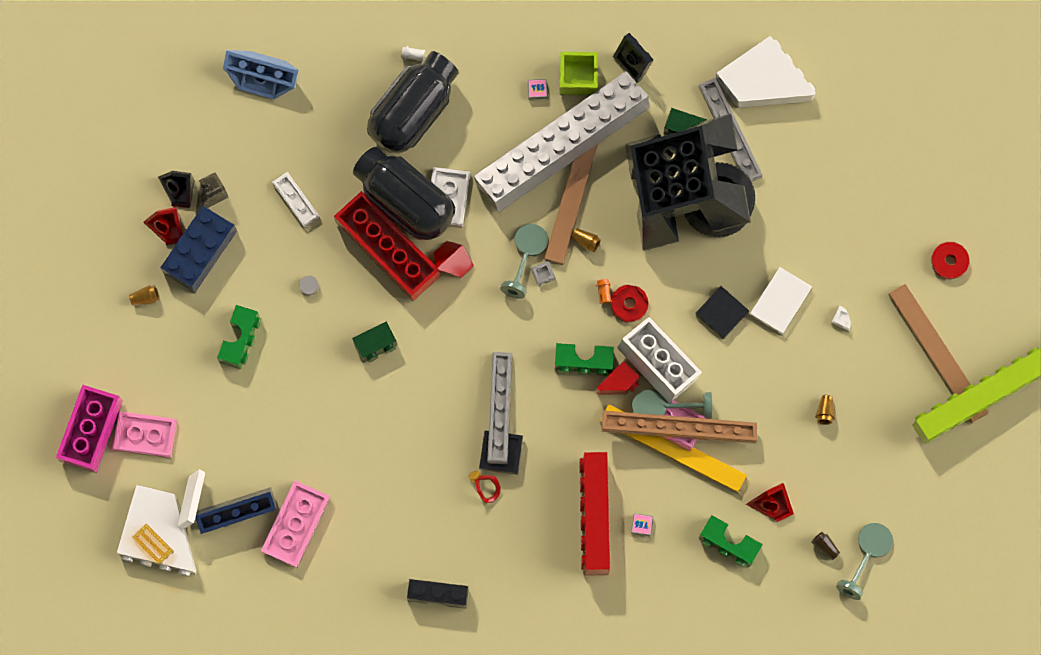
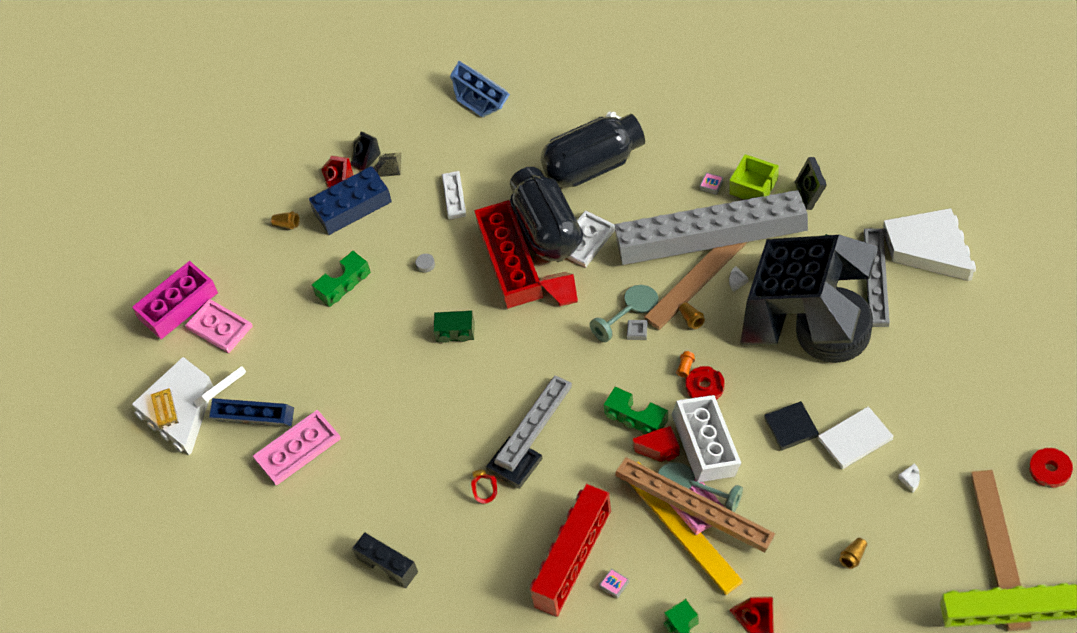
camera: 35 degrees right, 20 degrees down
none -> white tile [729,267,748,292]

